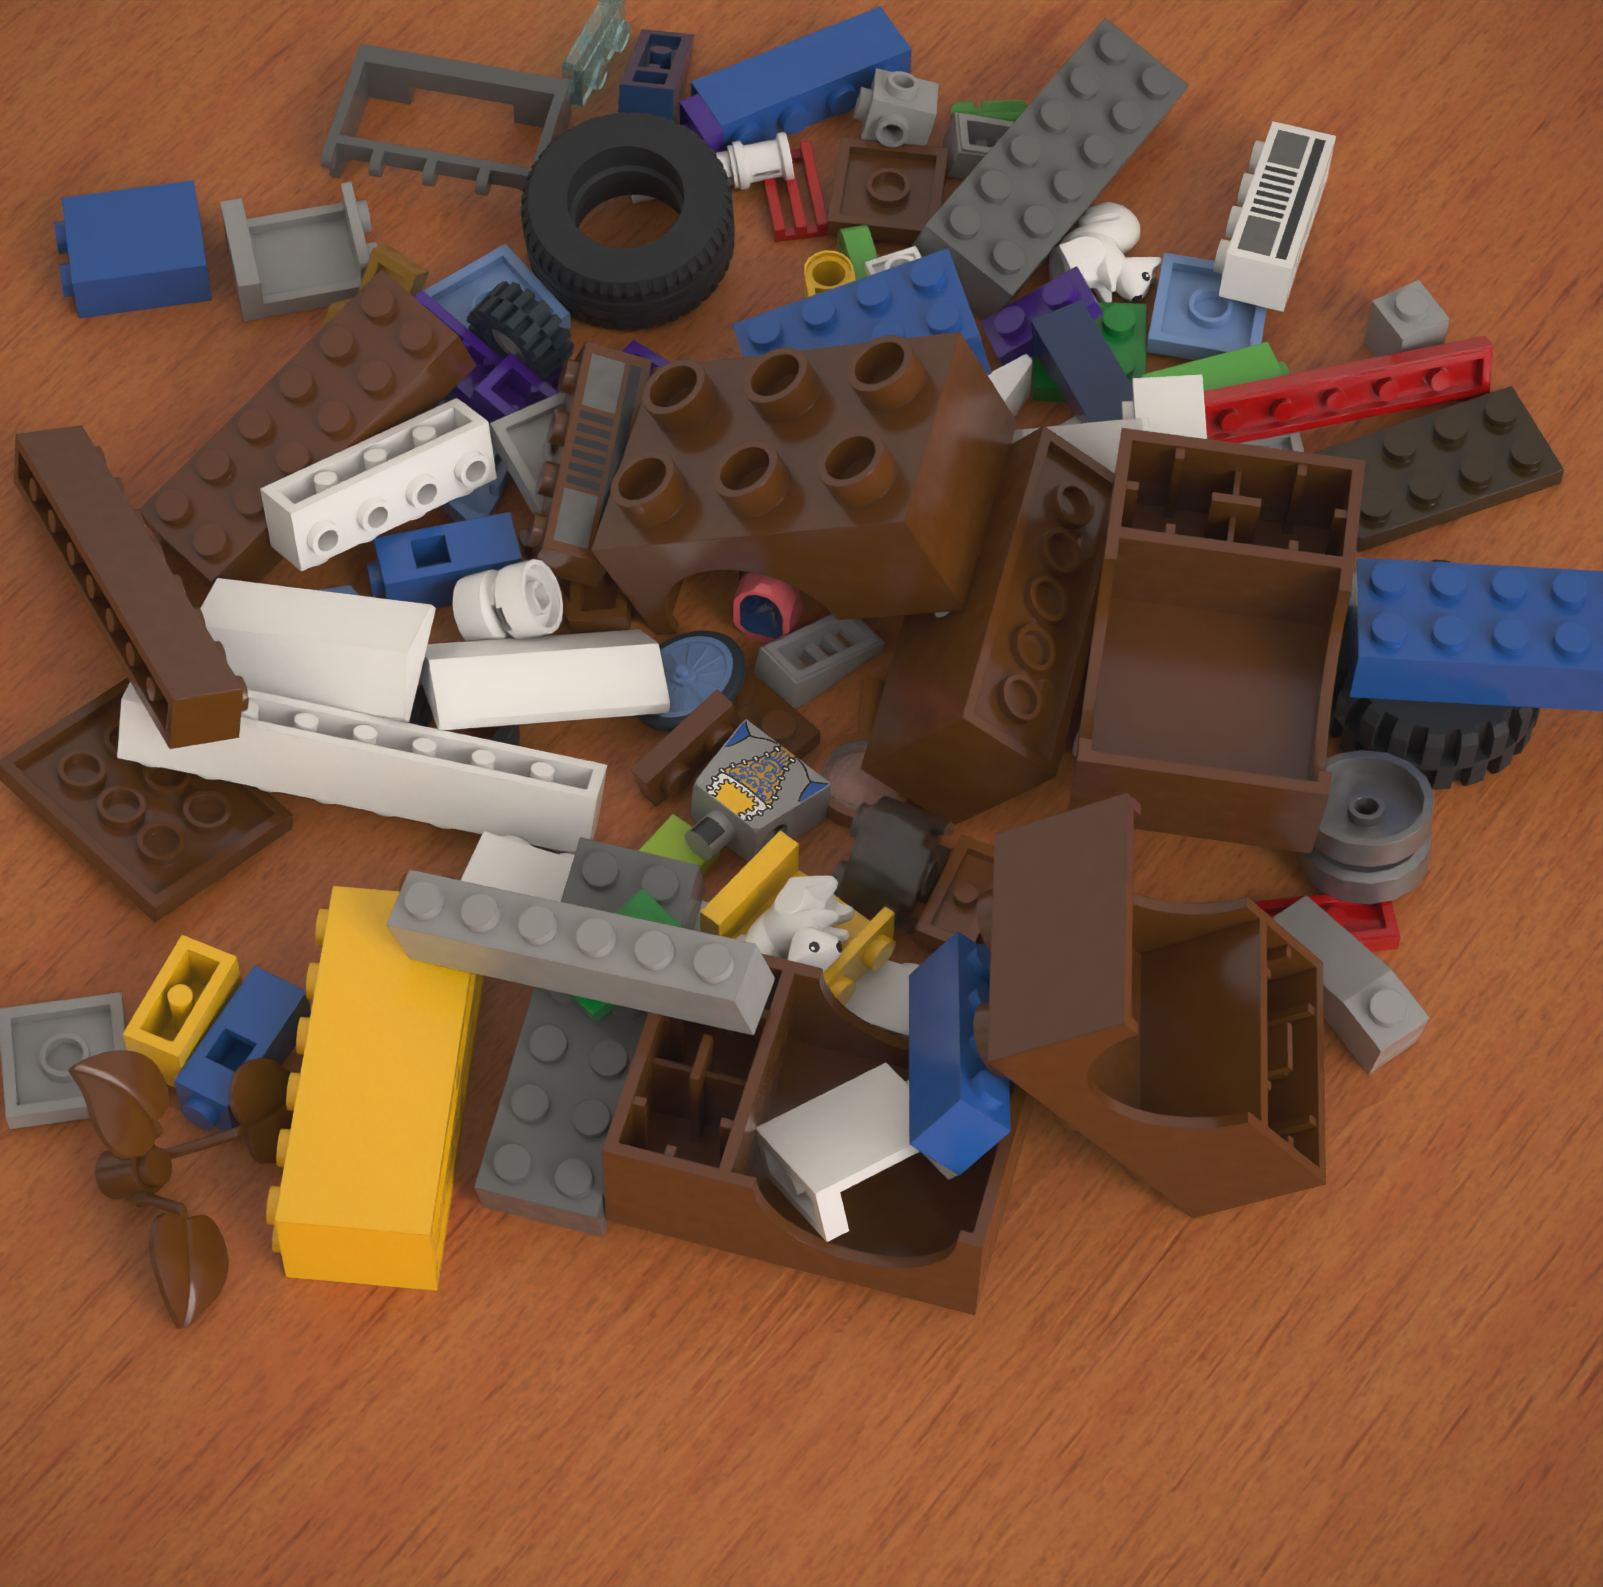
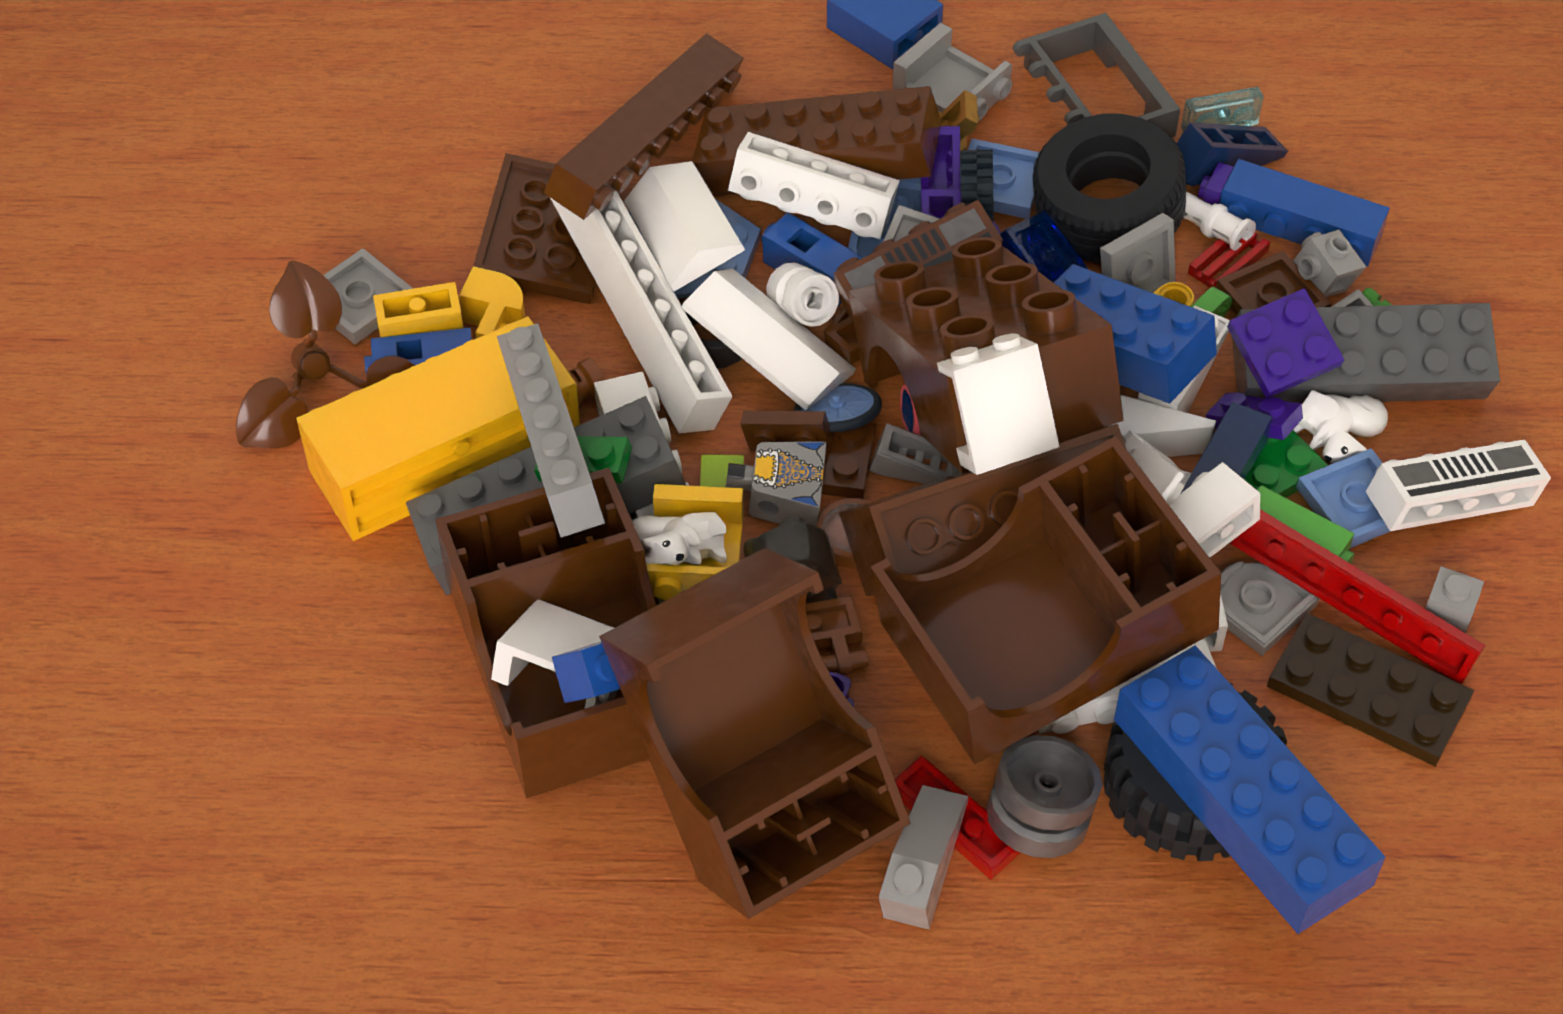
camera: 55 degrees right, 5 degrees down
none -> yellow brick [459,266,526,339]
none -> white panel [937,334,1059,475]
none -> clear blue plate [1000,211,1089,283]
none -> light grey plate [1100,213,1176,293]
none -> dark purple plate [1227,288,1345,399]

